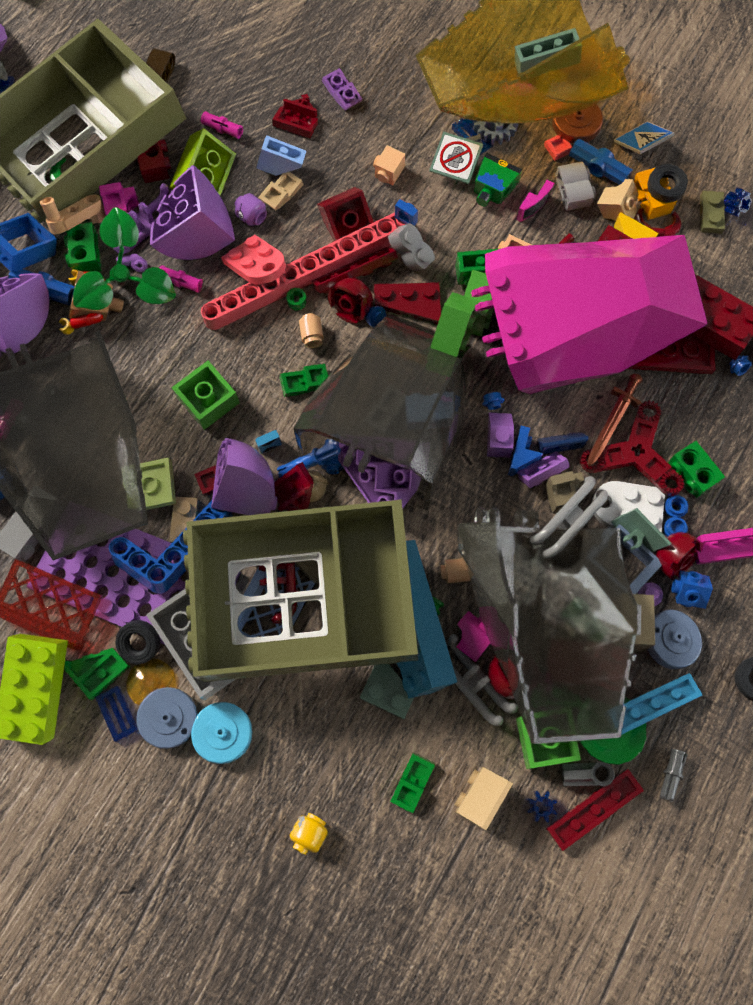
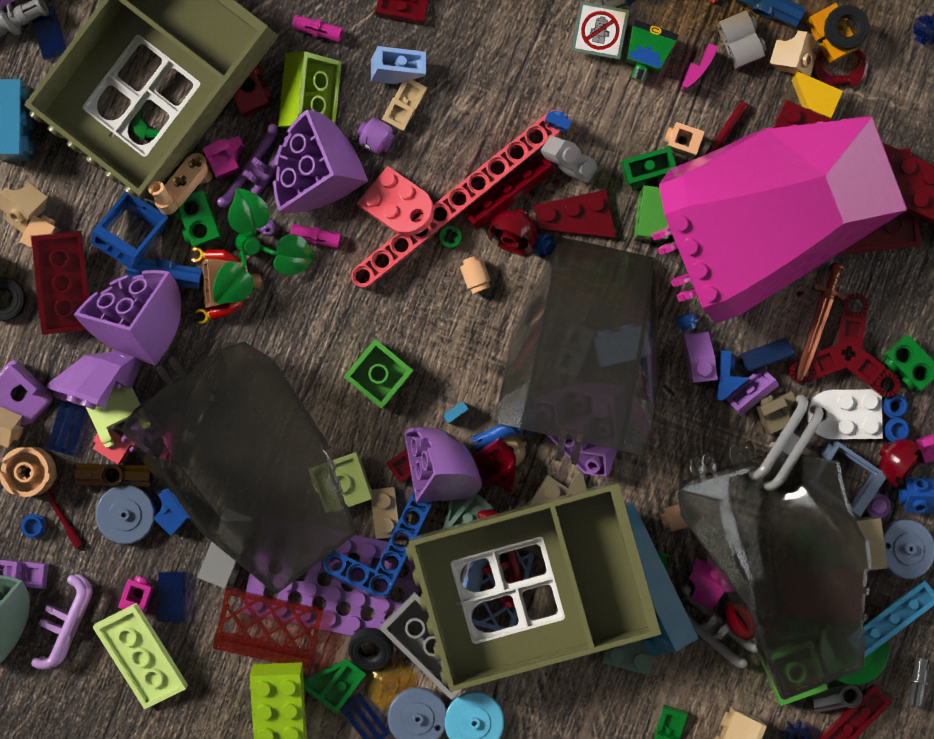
camera: 10 degrees left, 15 degrees up
green slope [279,364,330,397] -> none
dark red slope [317,187,374,241] -> none
light nougat brick [373,145,405,185] -> none
bright green brick [431,292,480,357] -> none
sand green piece [611,508,671,552] -> none
olive plate [700,191,725,234] -> none

